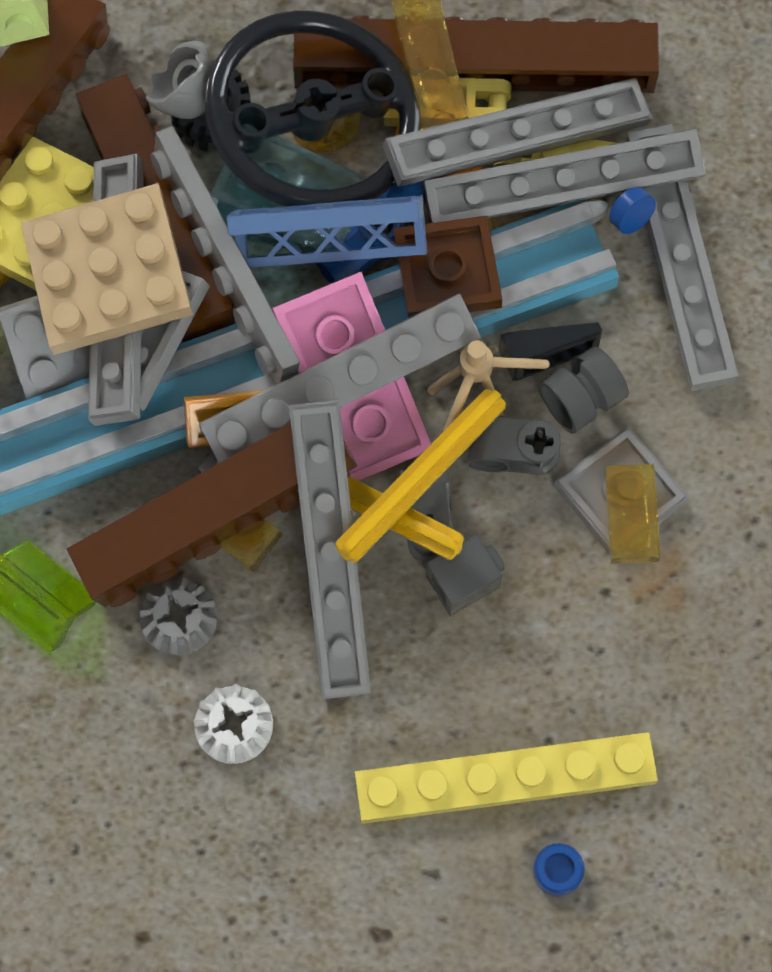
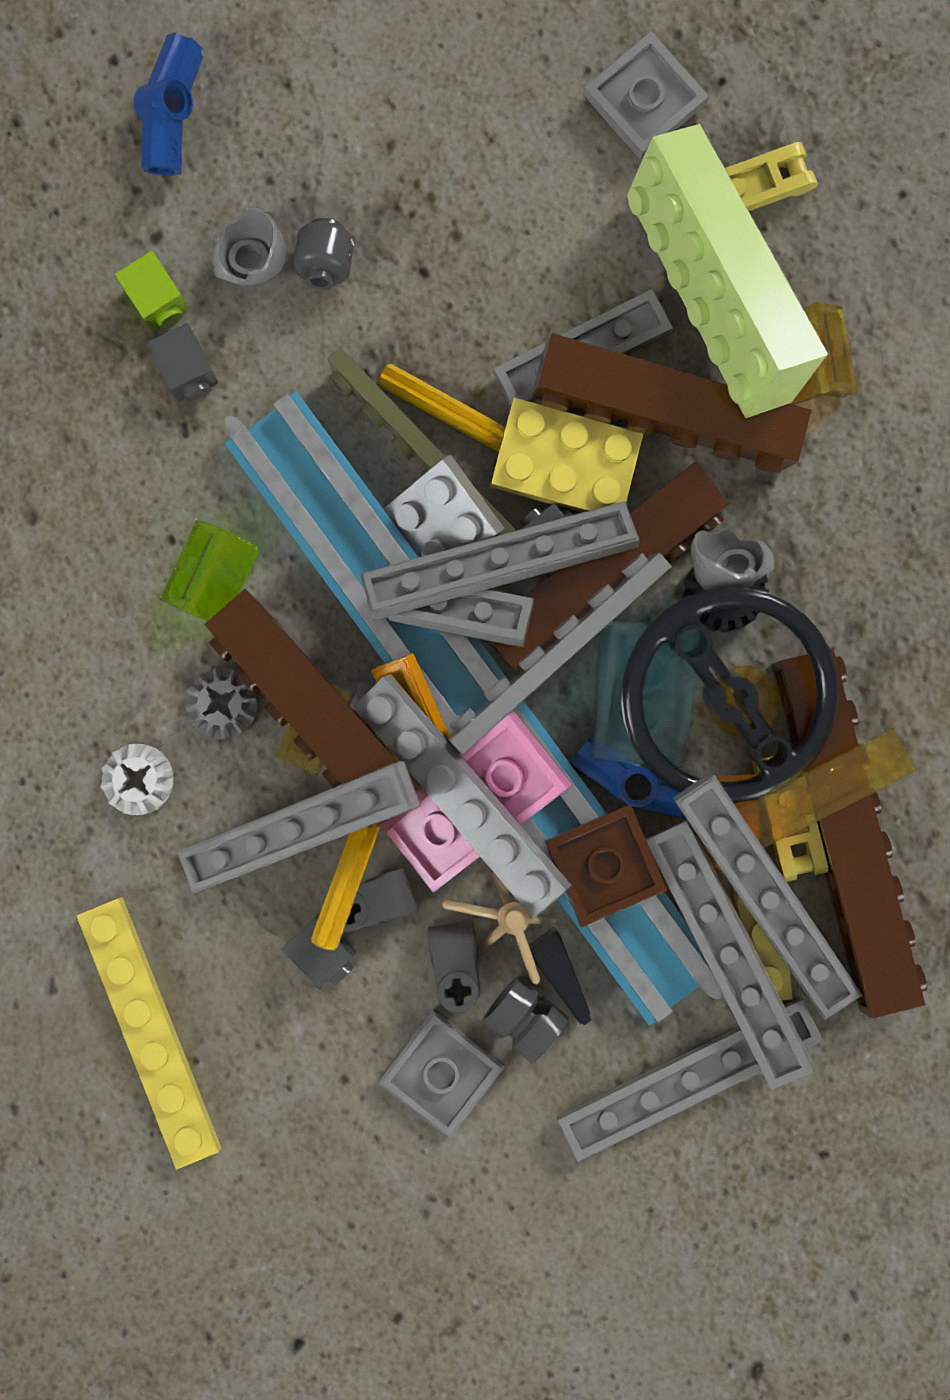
camera: 80 degrees right, 15 degrees up
tan plate [21,183,194,355] -> none
medium blue fence [227,195,427,268] -> none
yellow axle [335,389,506,563] -> none
blue tile [533,843,585,896] -> none
clear yellow plate [604,464,661,564] -> none
blue tile [609,187,656,234] -> none

